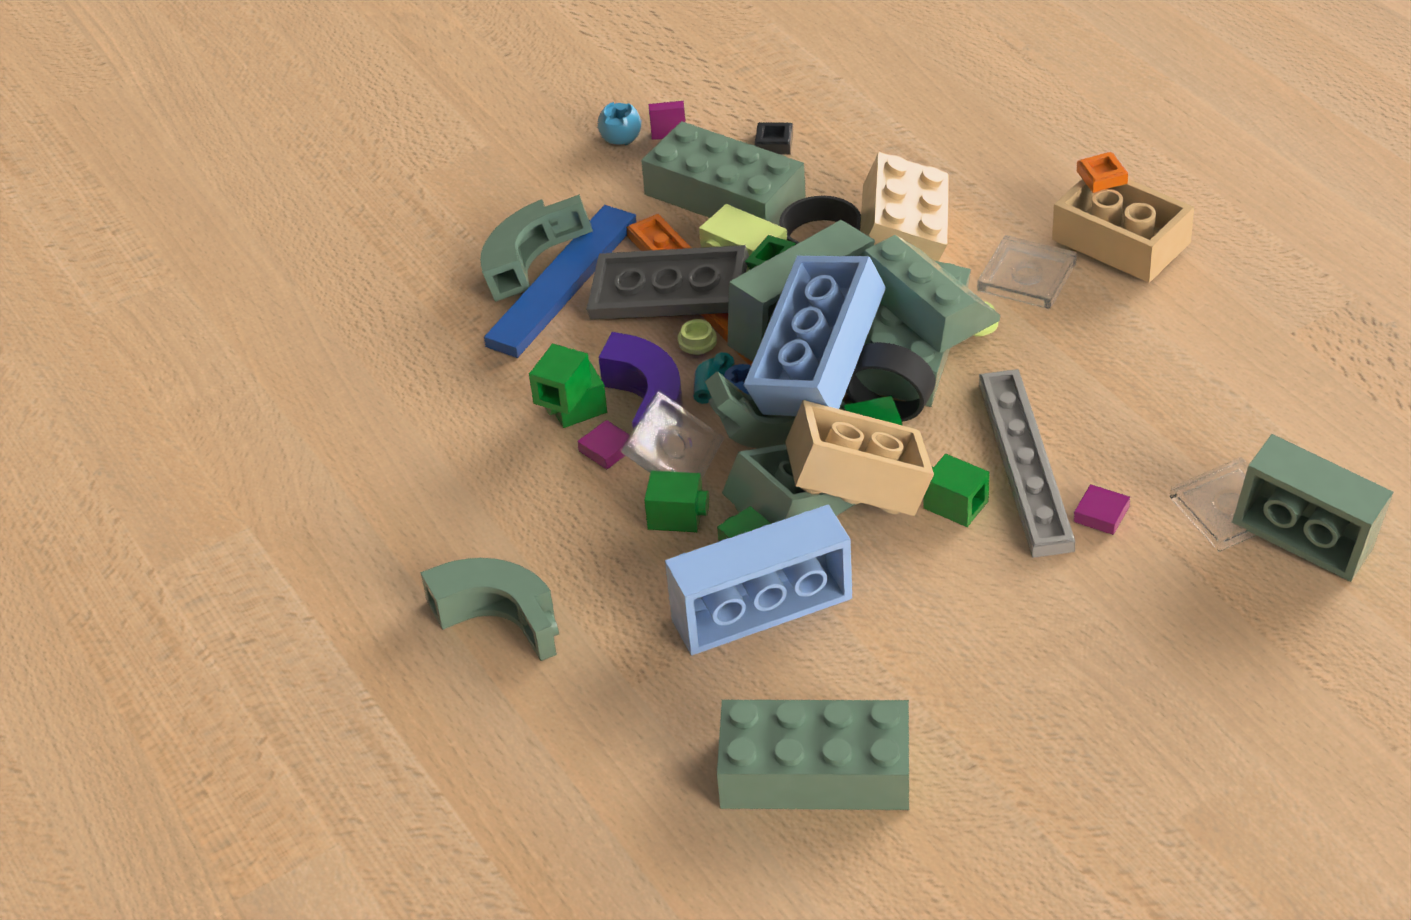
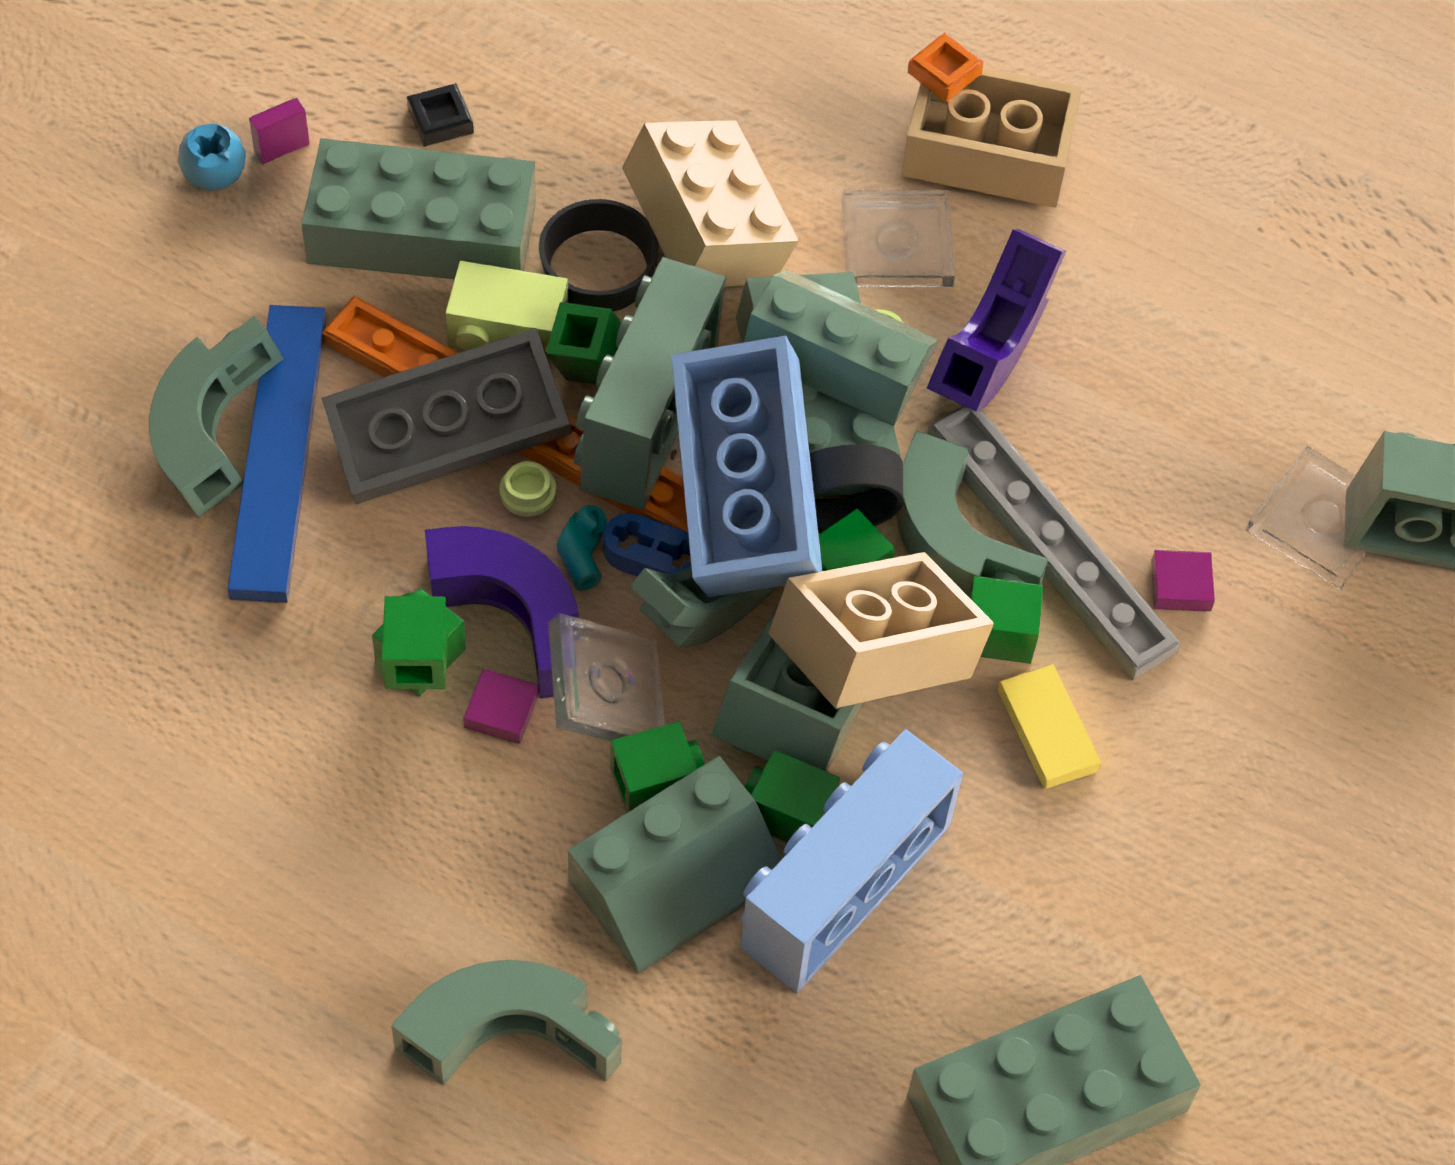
camera: 35 degrees left, 15 degrees up
none -> sand green slope [568,756,782,974]
none -> sand green arch [897,431,1048,597]
none -> dark purple arch [926,228,1066,412]
none -> light yellow tile [998,664,1101,790]

